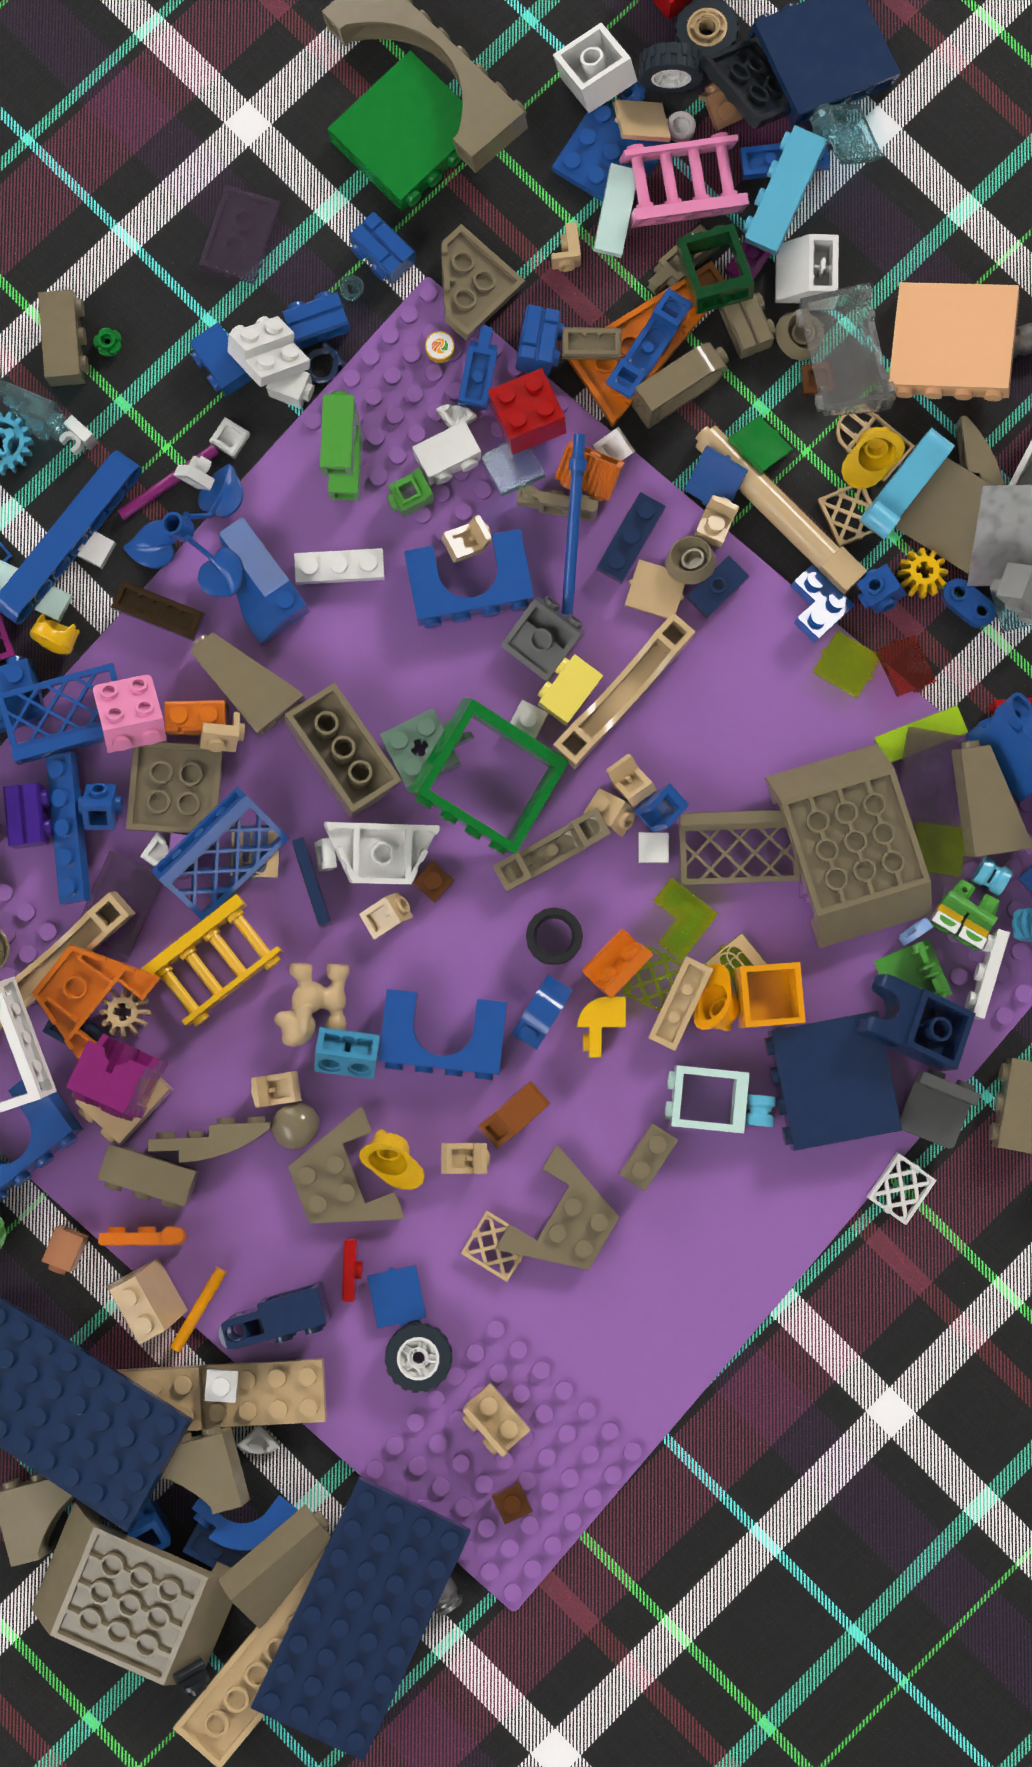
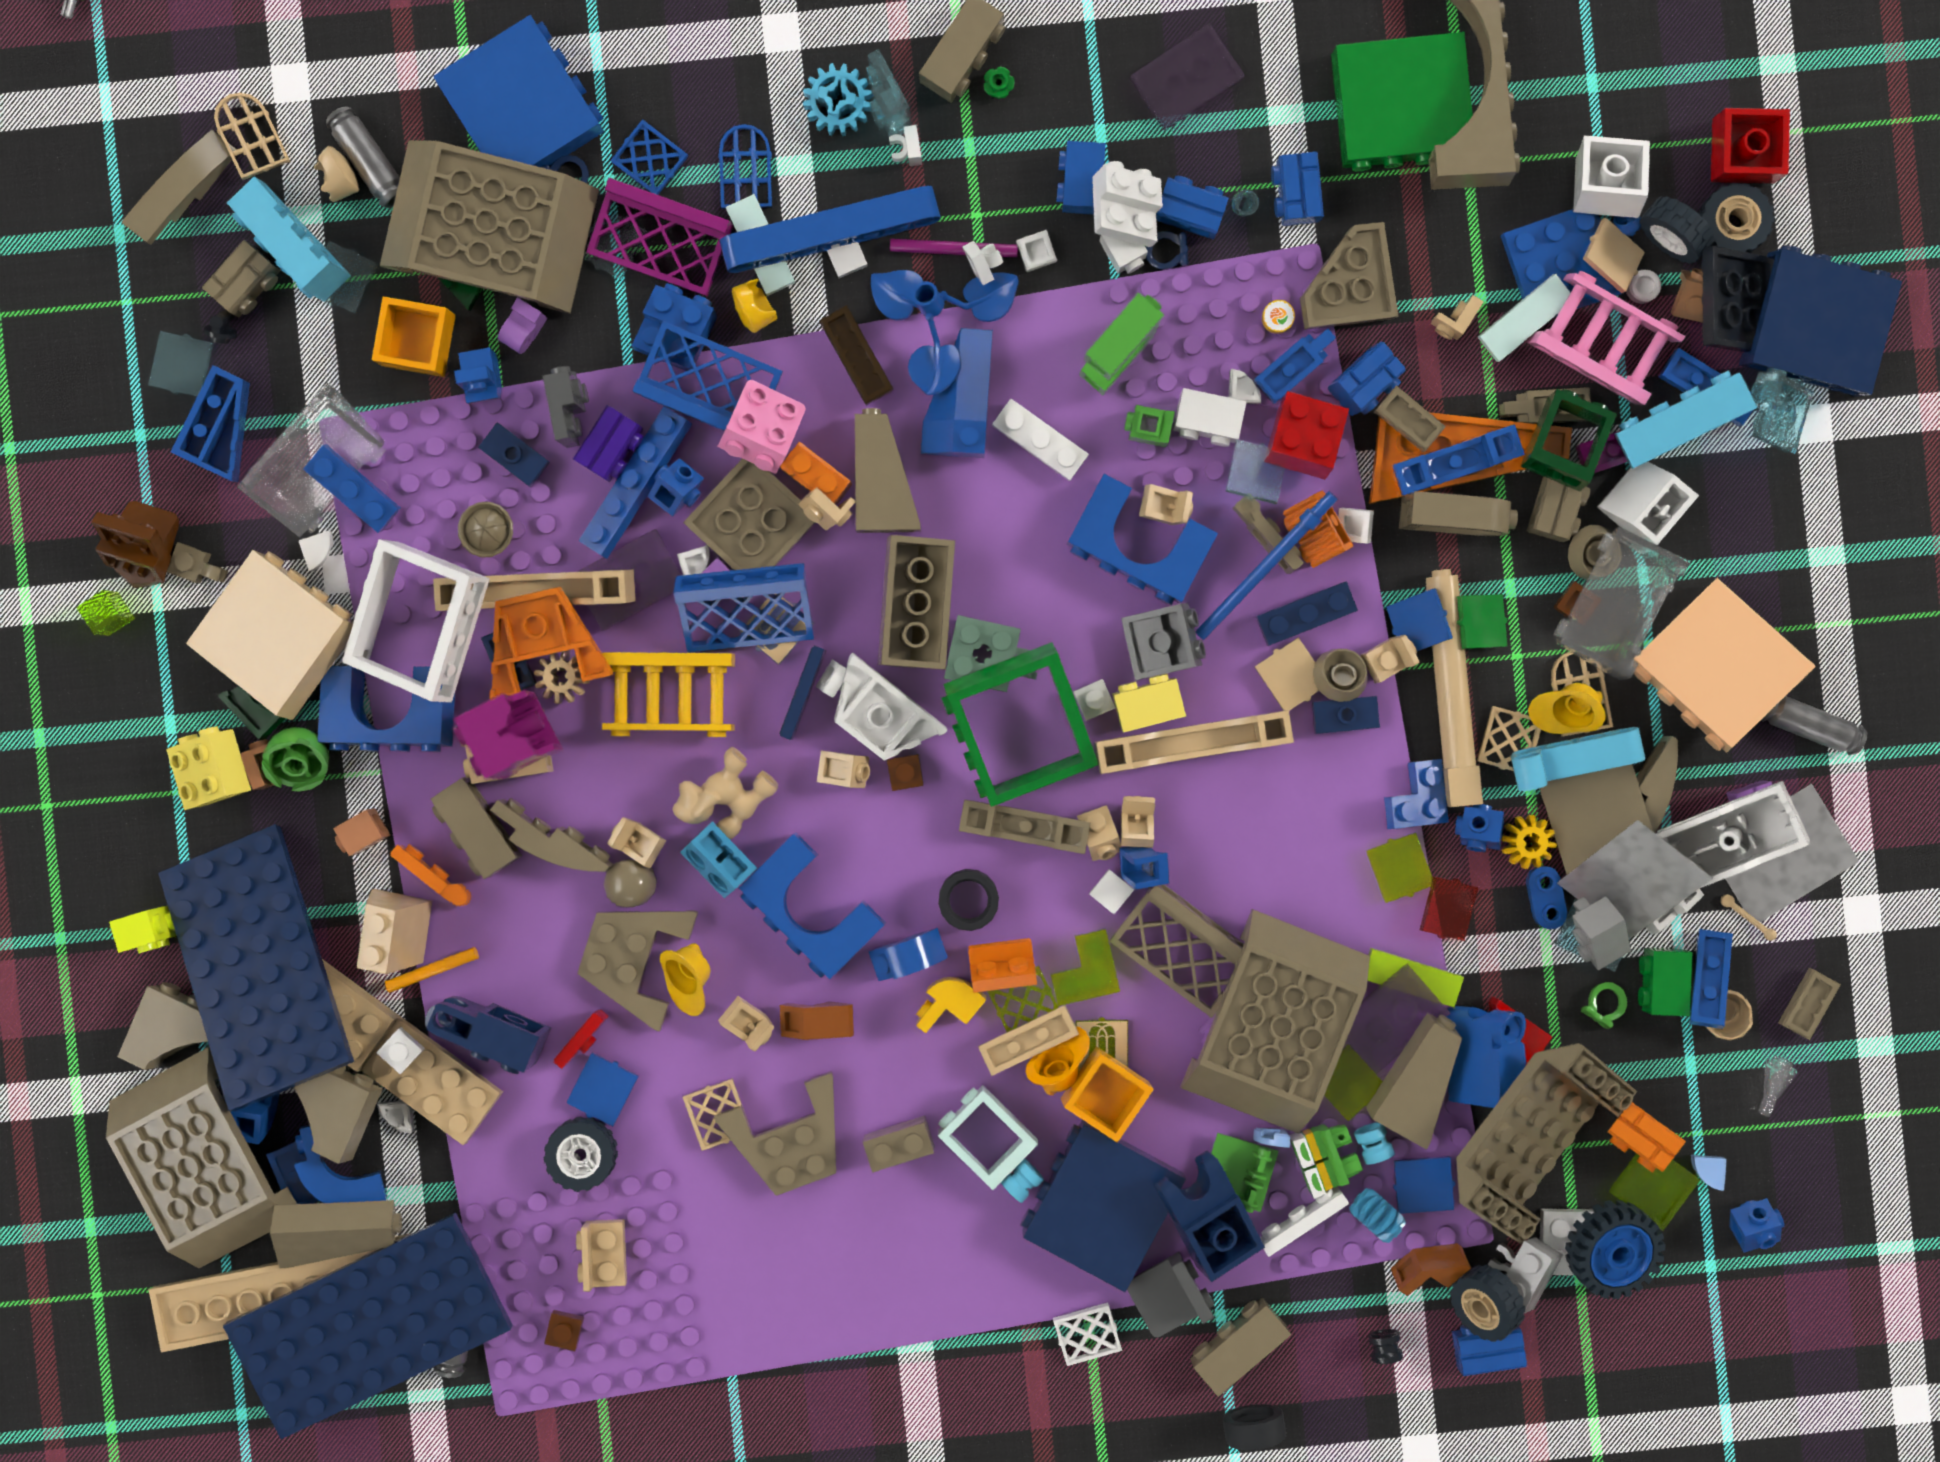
camera: 40 degrees right, 5 degrees up
black plate [173,1658,210,1697] -> none

